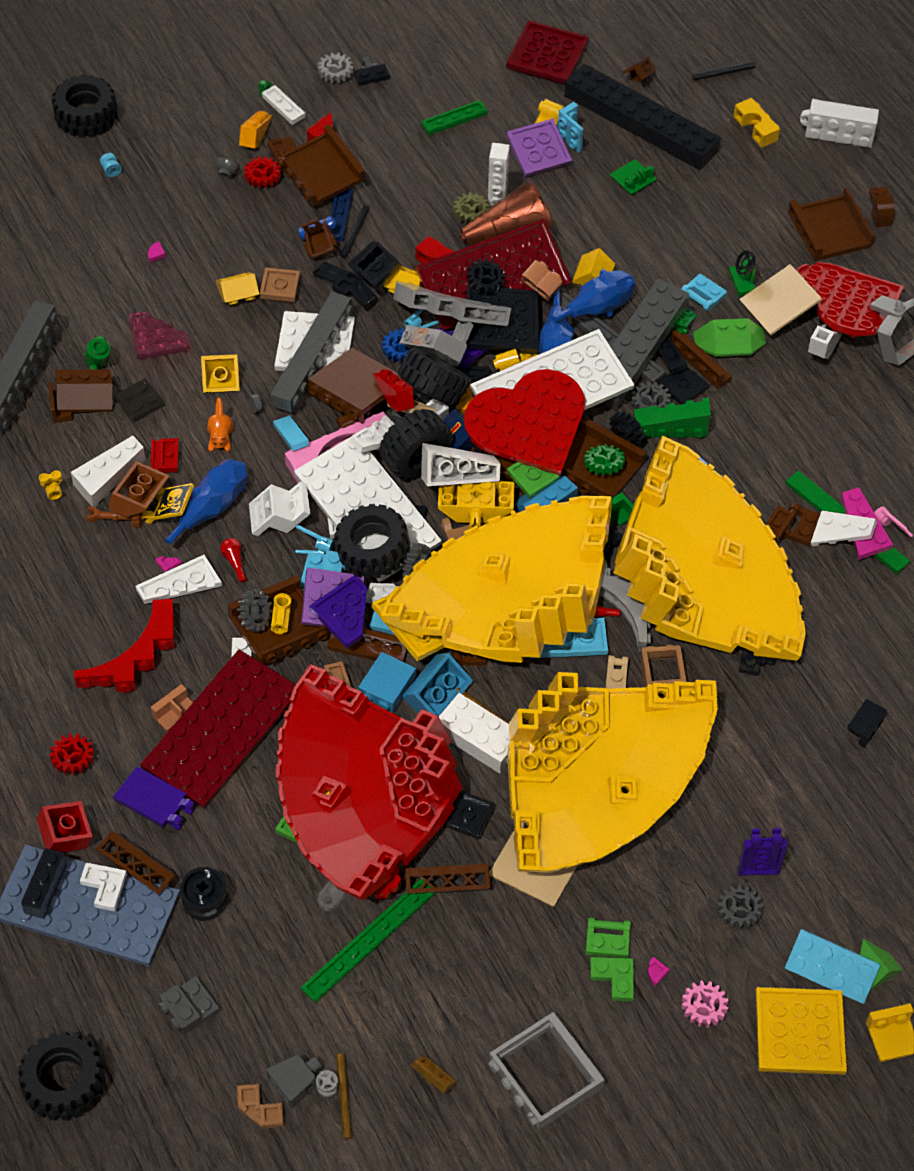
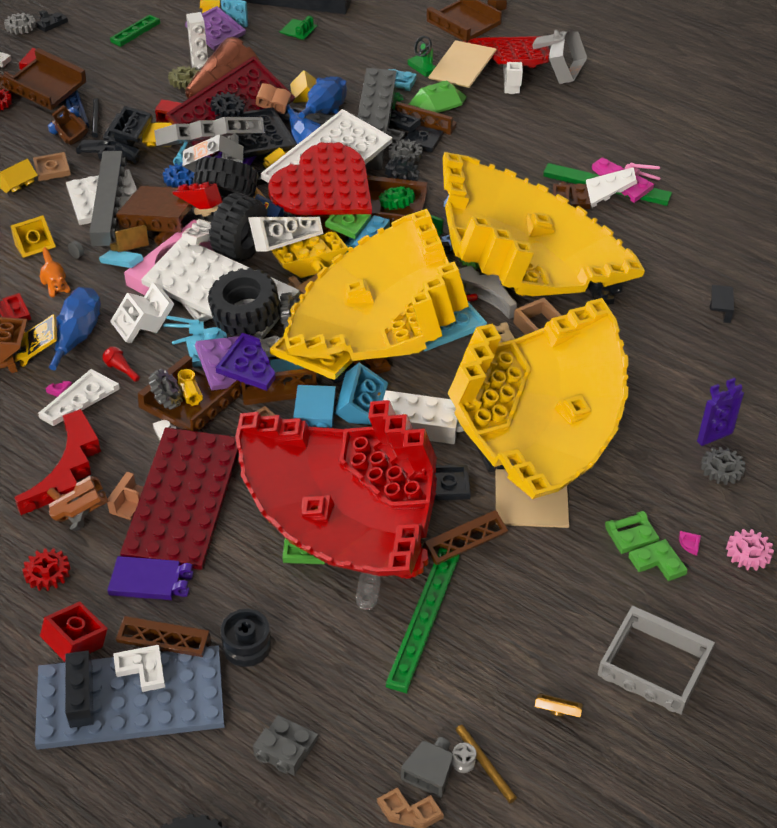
camera: 25 degrees left, 10 degrees down
green wedge [633,397,711,439] -> none
none -> dark orange piece [47,476,108,531]
none -> pearl gold panel [110,225,149,252]

